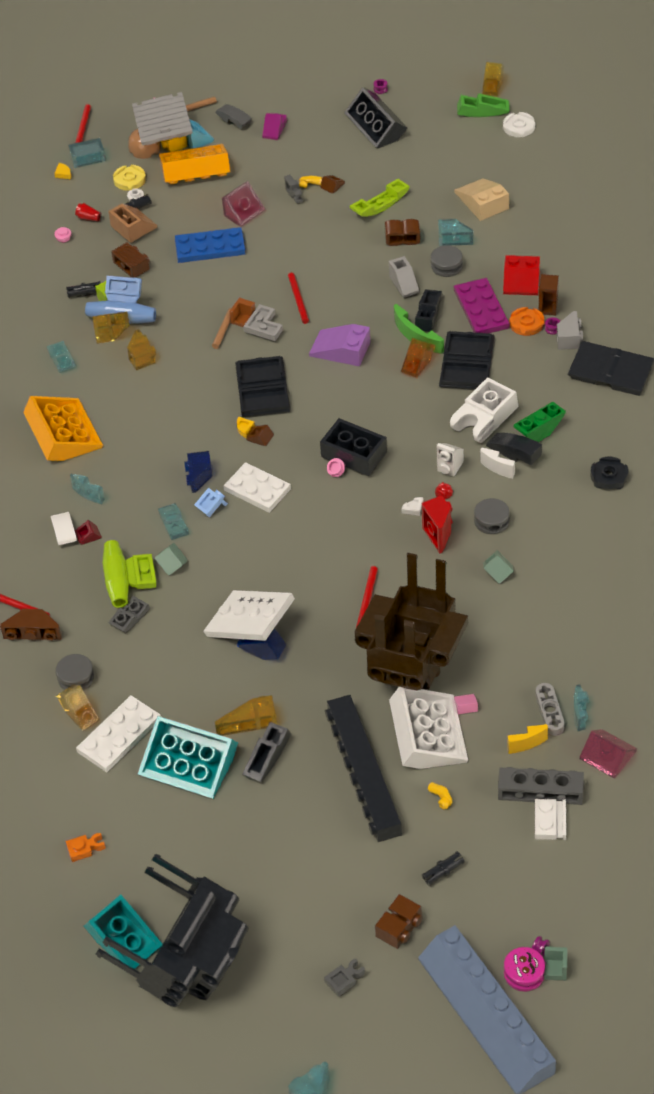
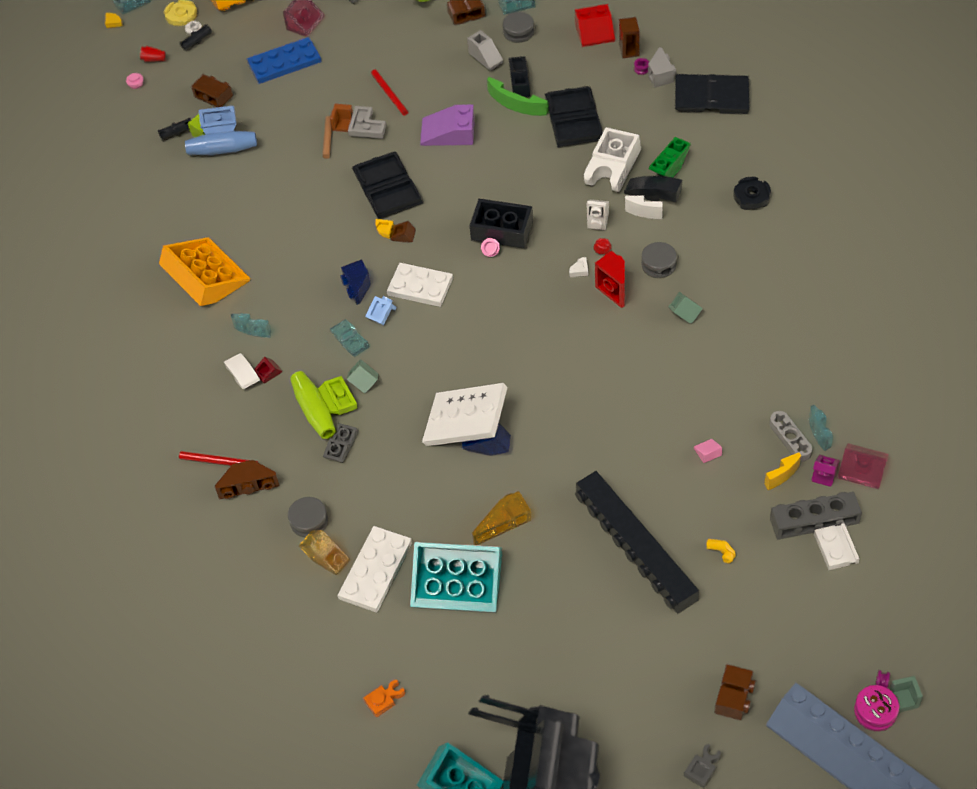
camera: 15 degrees left, 5 degrees up
clear light blue slope [47,341,76,373] -> none
clear yellow slope [93,311,129,344] -> none
medium nougat slope [108,204,157,243] -> none
clear yellow slope [127,329,156,371] -> none
black slope [242,722,291,782] -> none
dark brown piece [354,552,468,691] -> none
red bar [356,566,378,628] -> none
white slope [389,687,468,769] -> none
clear orange slope [400,338,435,378] -> none
black pin [422,851,465,886] -> none
magenta plate [454,278,509,333] -> none
orange tile [509,307,544,336] -> none
none -> magenta slope [811,454,840,487]

